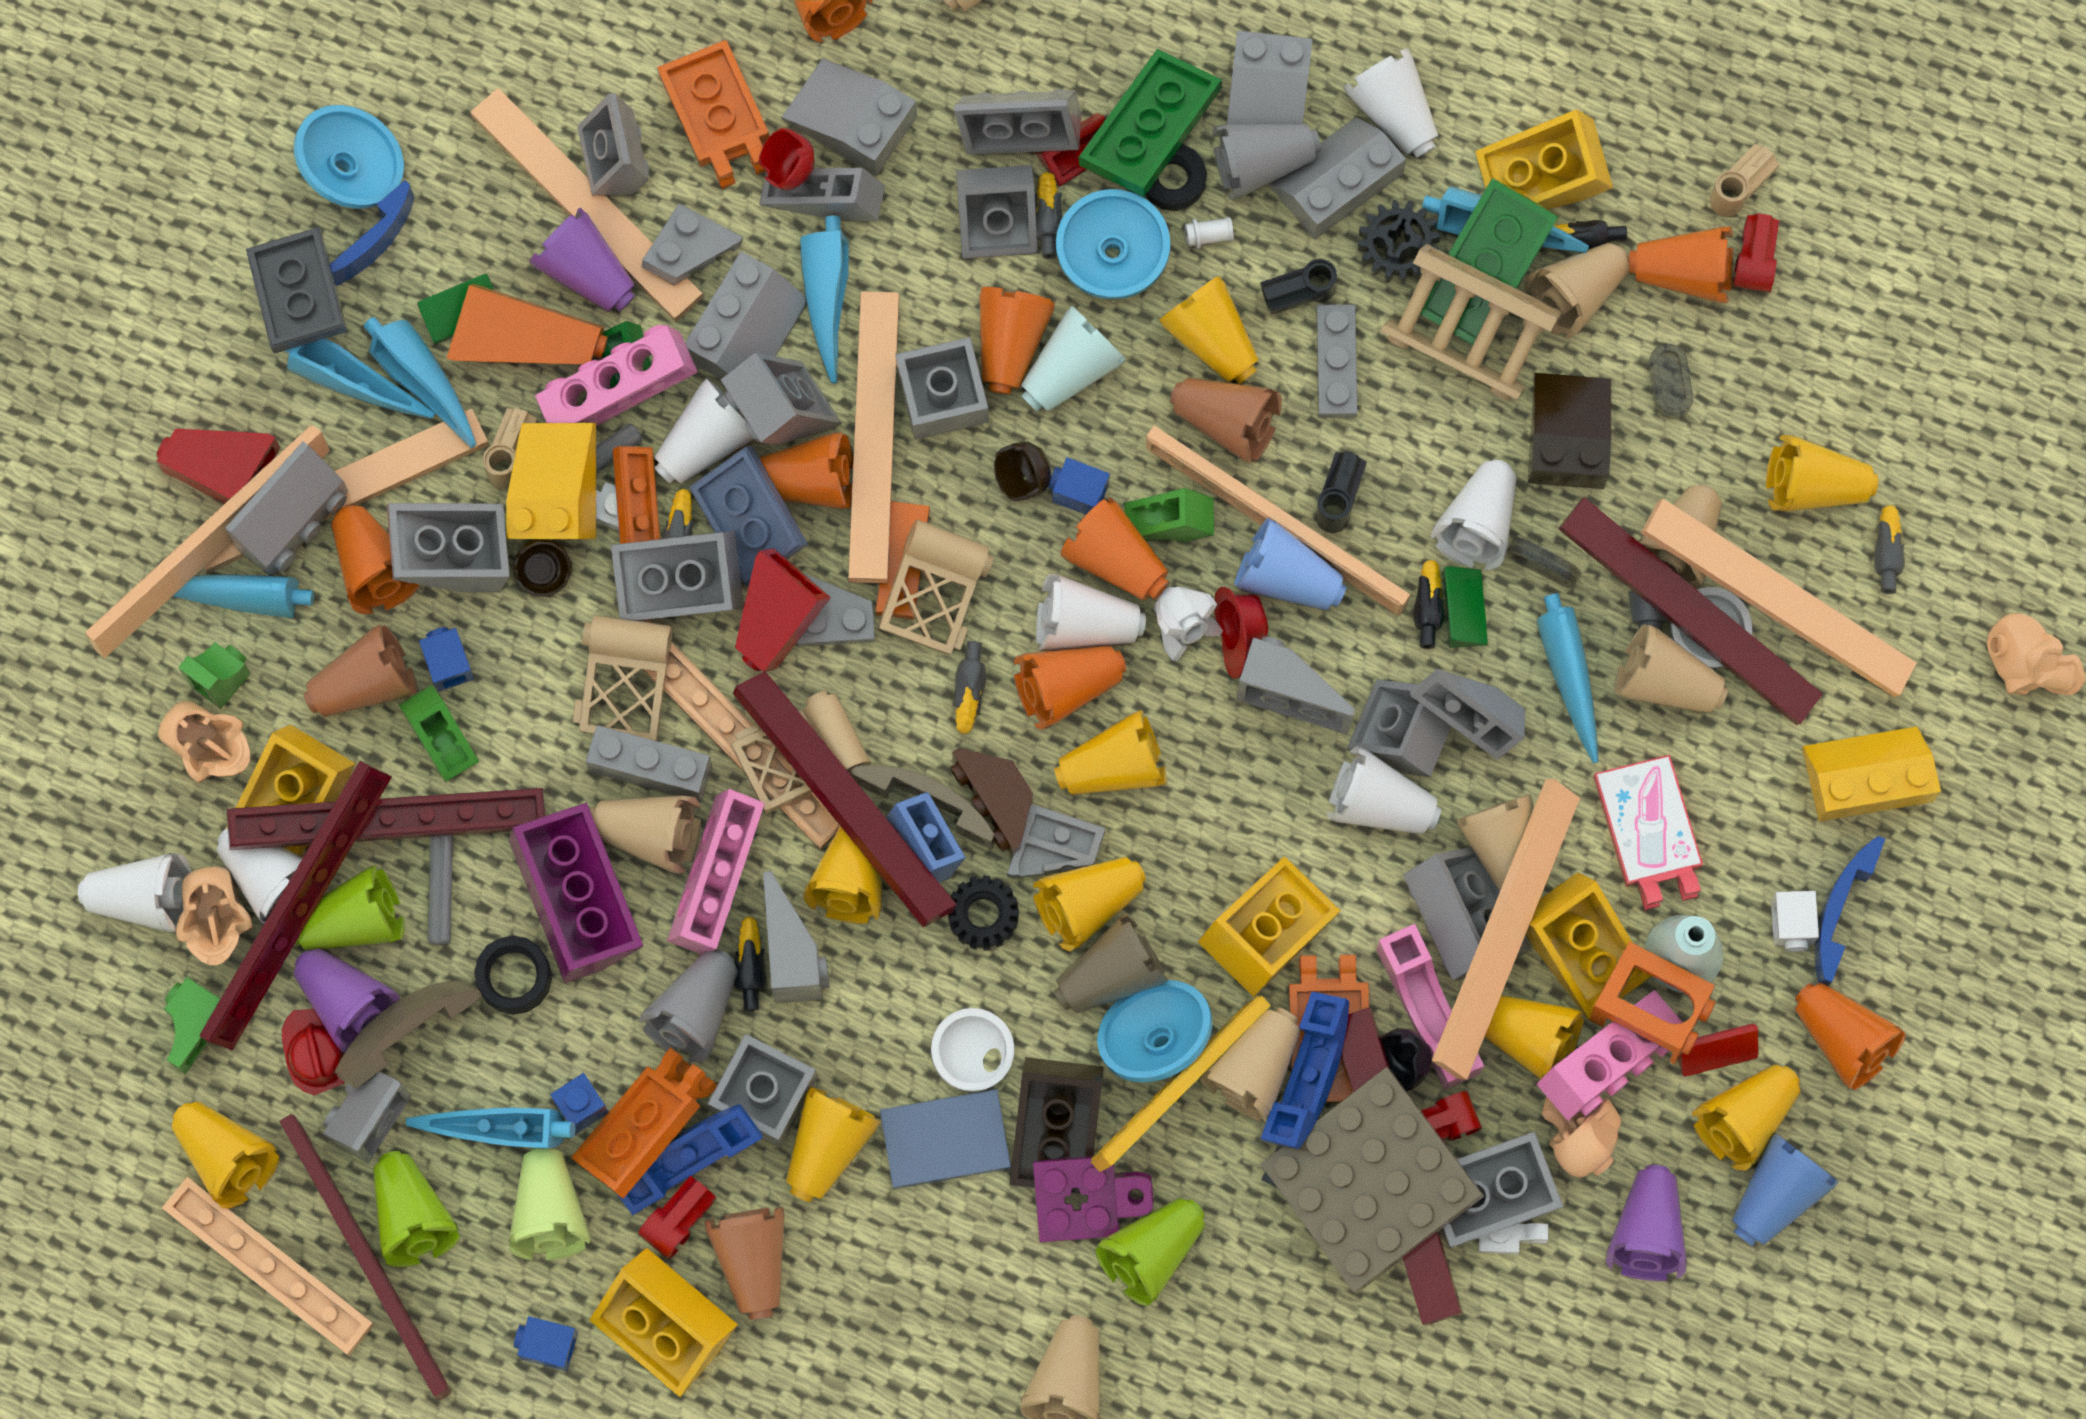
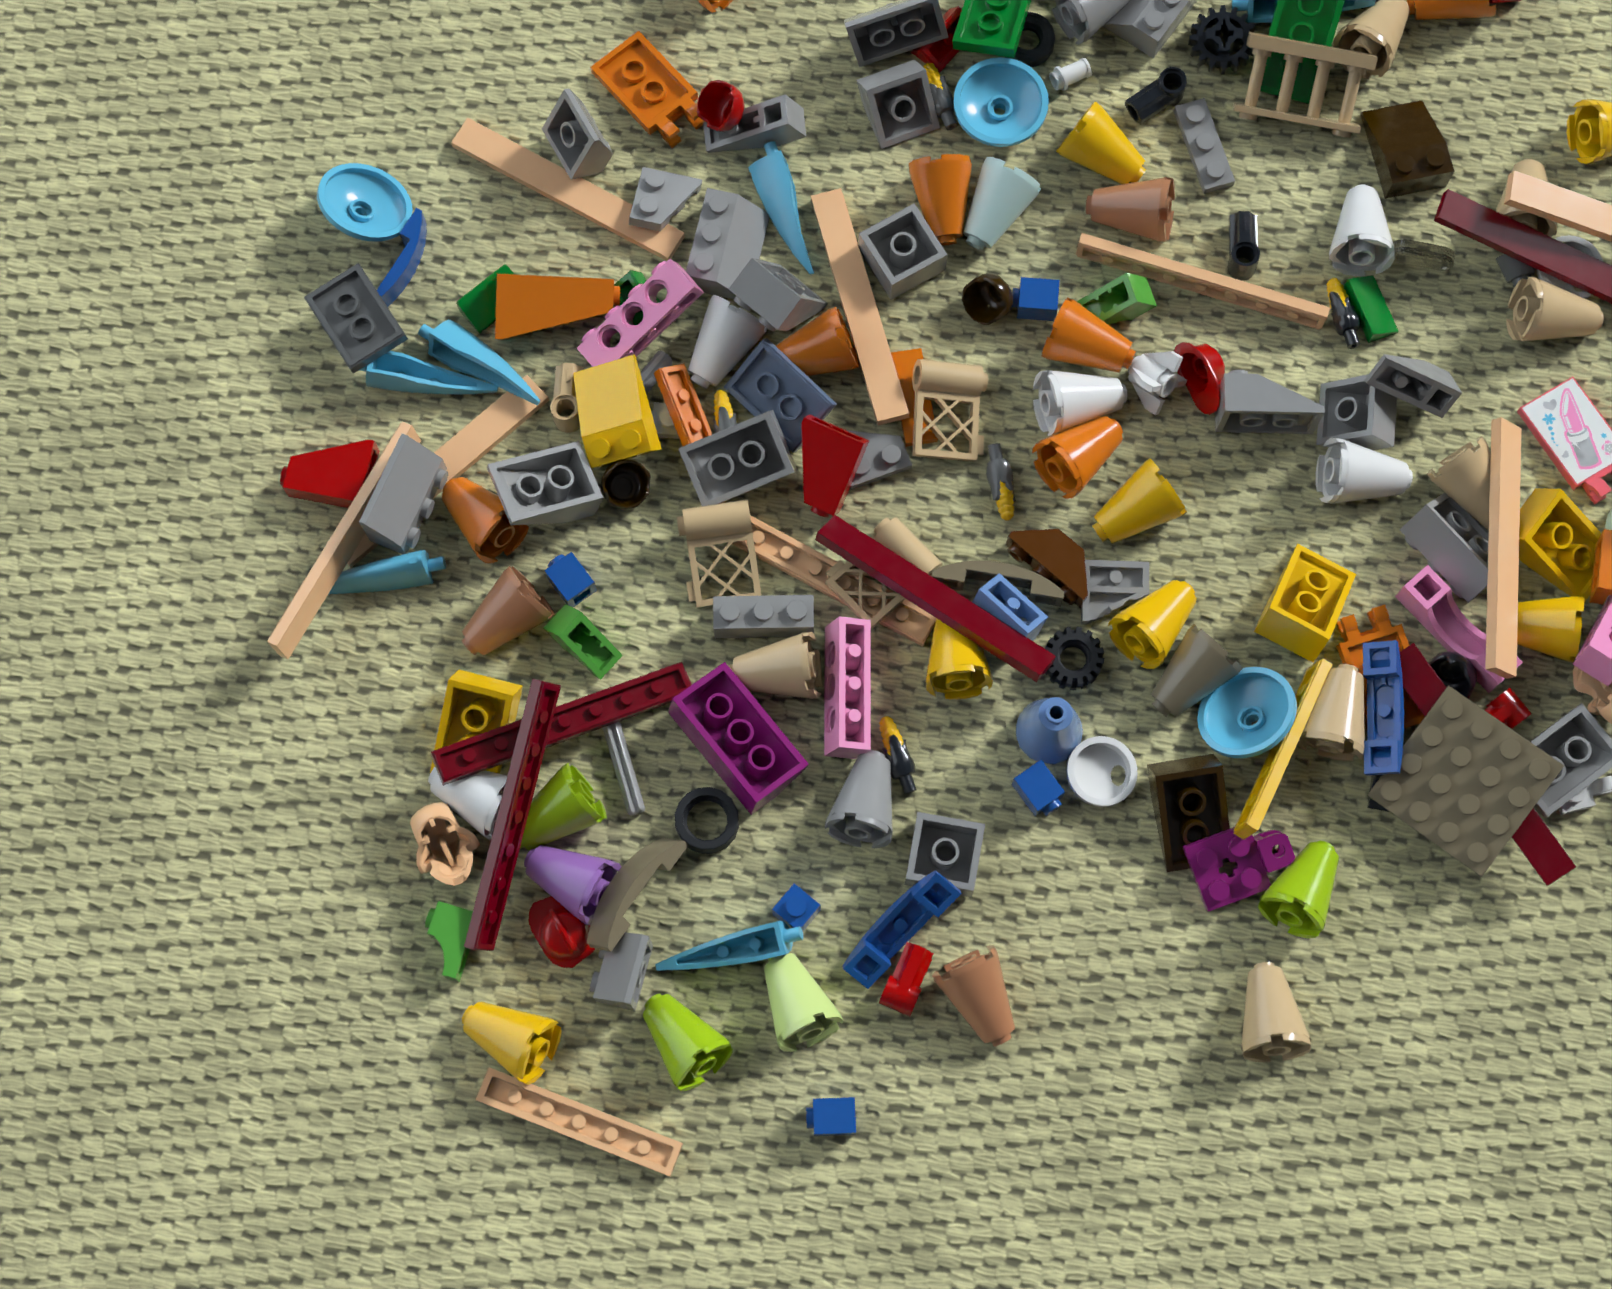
camera: 15 degrees left, 0 degrees up
white cone [78,853,191,932] -> none
light nougat head [158,700,251,783] -> none
bright green arch [178,642,250,709] -> none
dark red tile [279,1114,452,1401] -> none
medium lavender cone [529,208,635,312] -> none
orange tile [571,1047,717,1199] -> none
yellow slope [589,1248,738,1397] -> none
light grey slope [763,871,830,1003] -> none
light grey slope [781,58,917,176] -> none
yellow cone [786,1086,881,1203] -> none
sand blue tile [880,1089,1011,1190] -> none
light blue cone [1234,518,1347,610] -> none
medium azure piece [1536,593,1599,763] -> none
clear smoke tile [1648,344,1693,419] -> none
none -> blue brick [1011,760,1065,817]
none -> medium blue cone [1016,697,1083,764]

